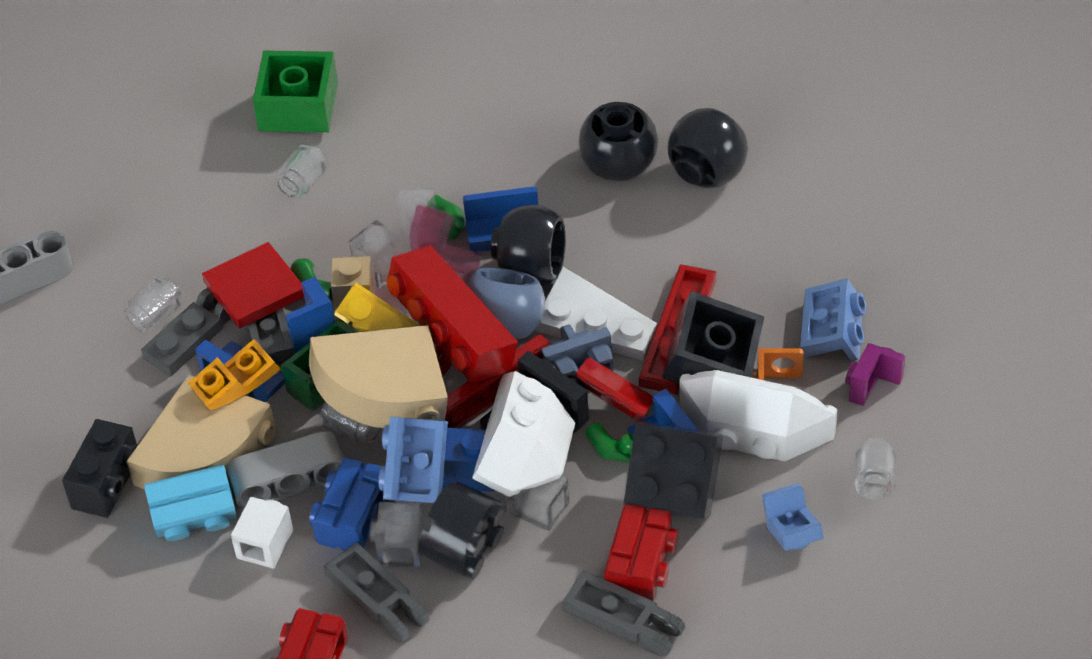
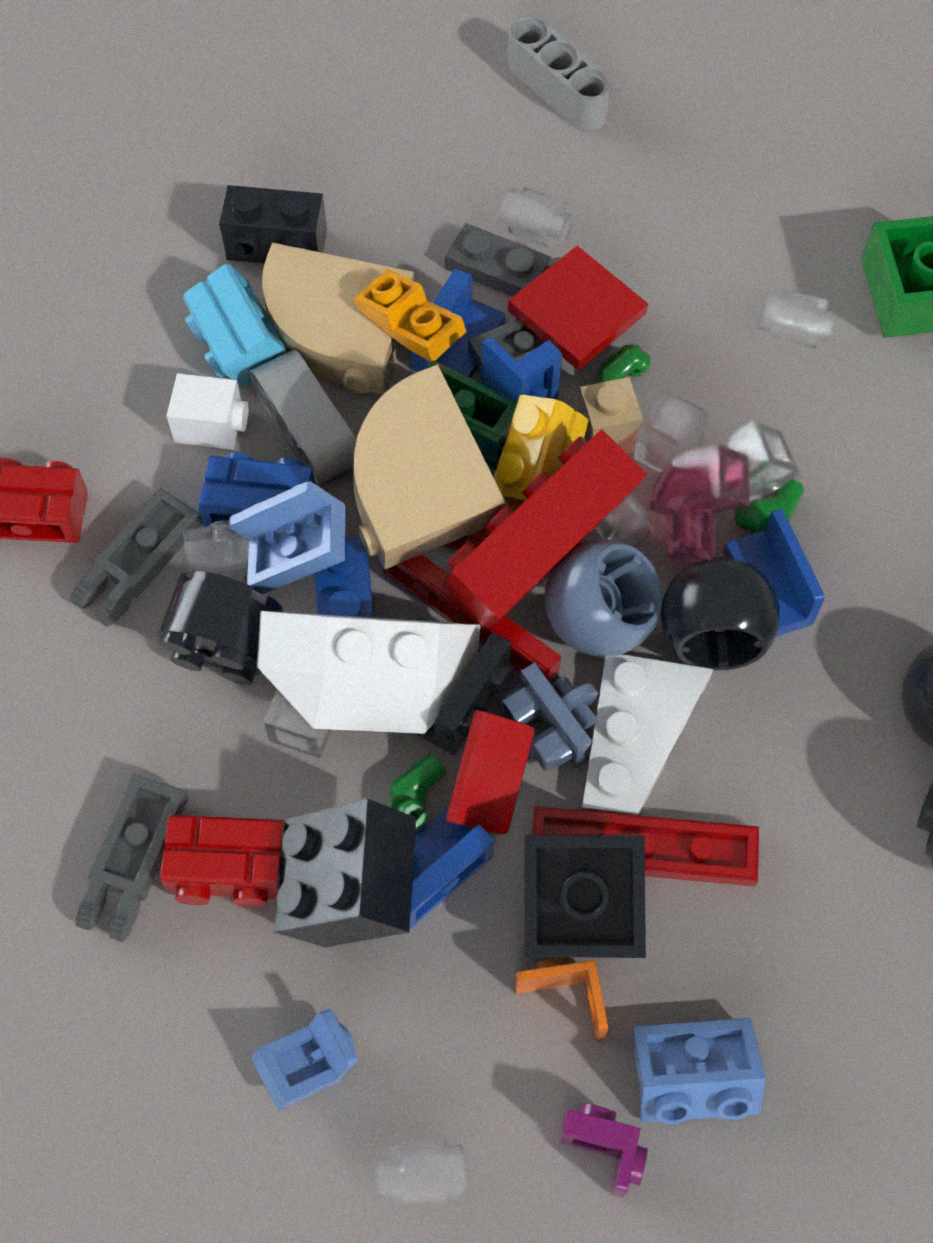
camera: 75 degrees right, 15 degrees up
white wedge [680,370,837,462] -> none

